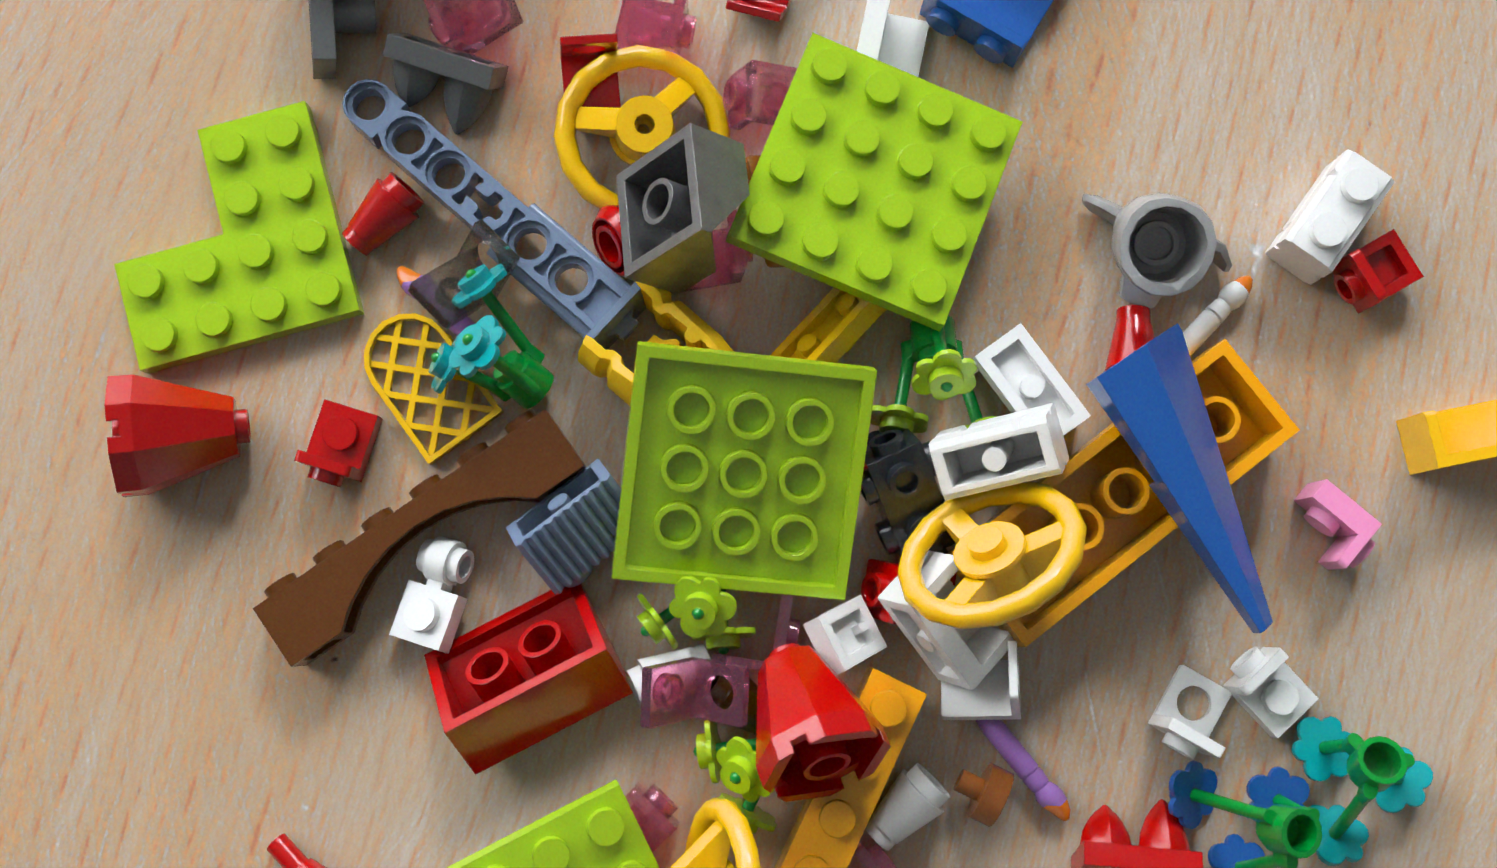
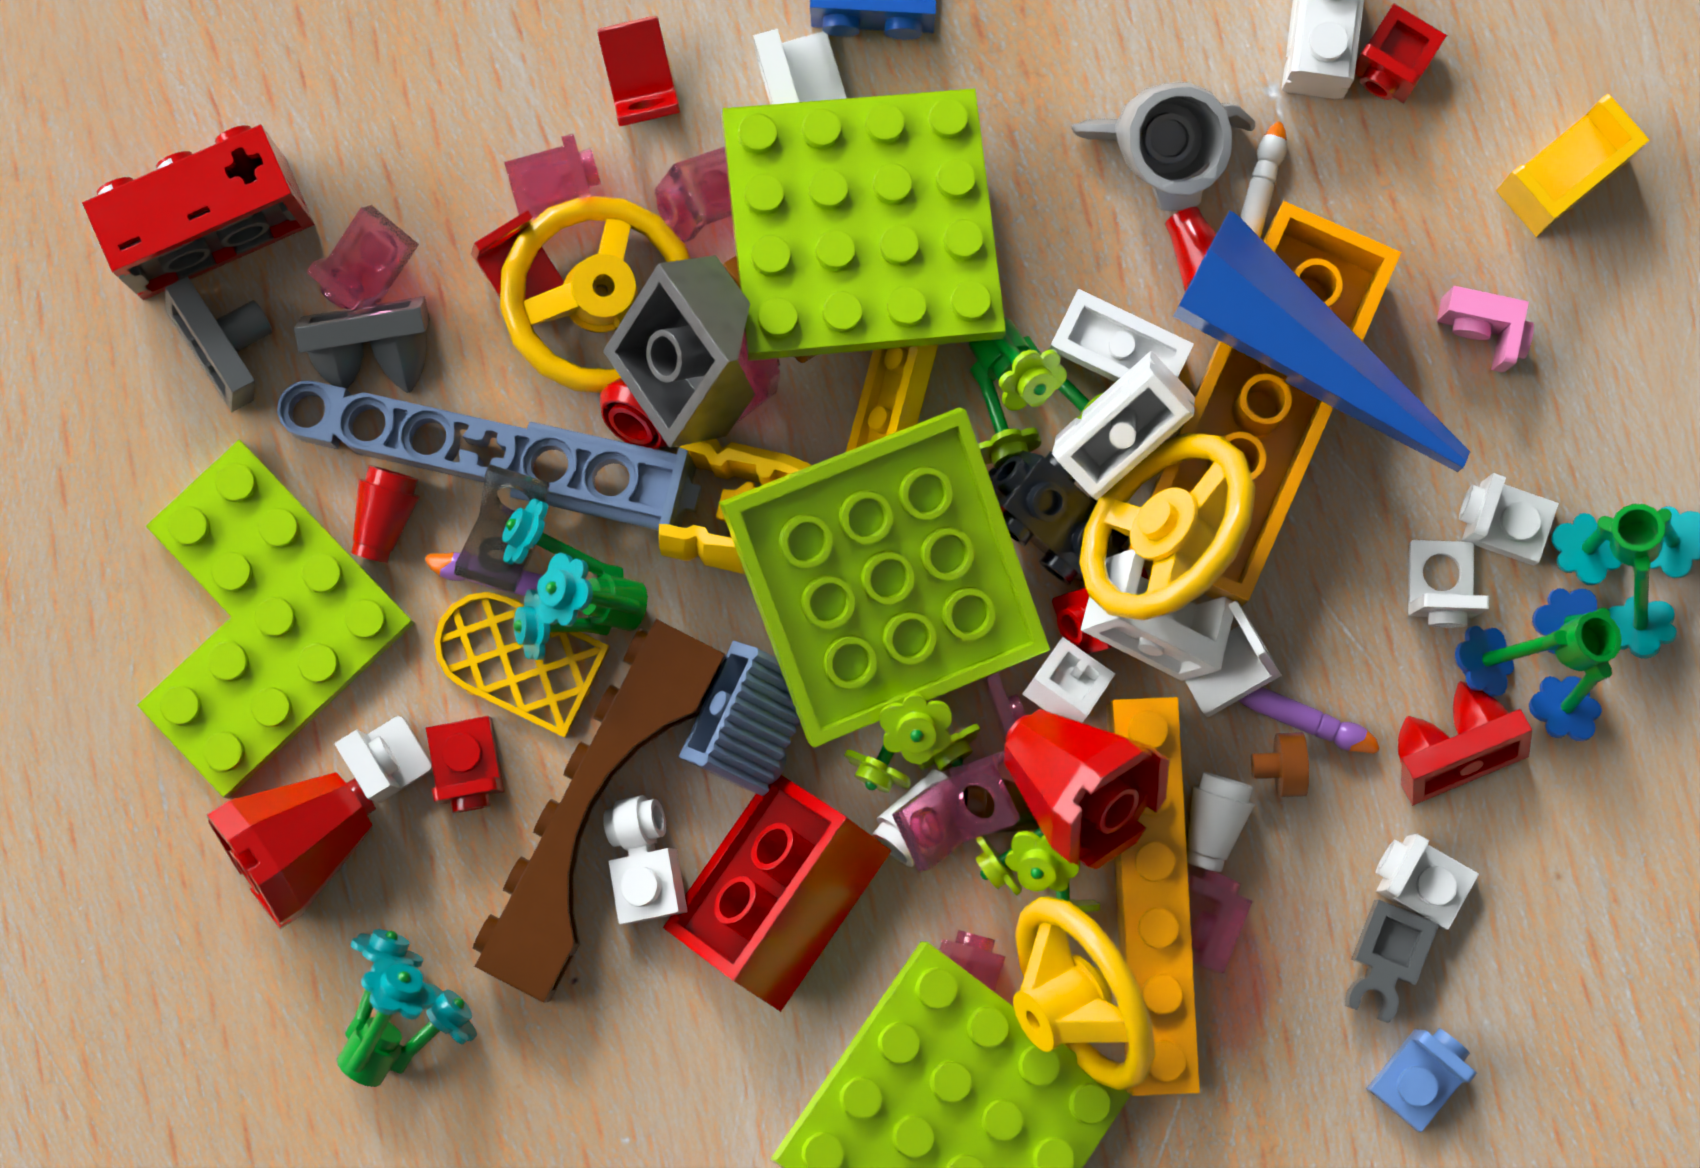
camera: 25 degrees left, 0 degrees up
none -> white bracket [334,716,433,803]
none -> plant [337,929,477,1087]

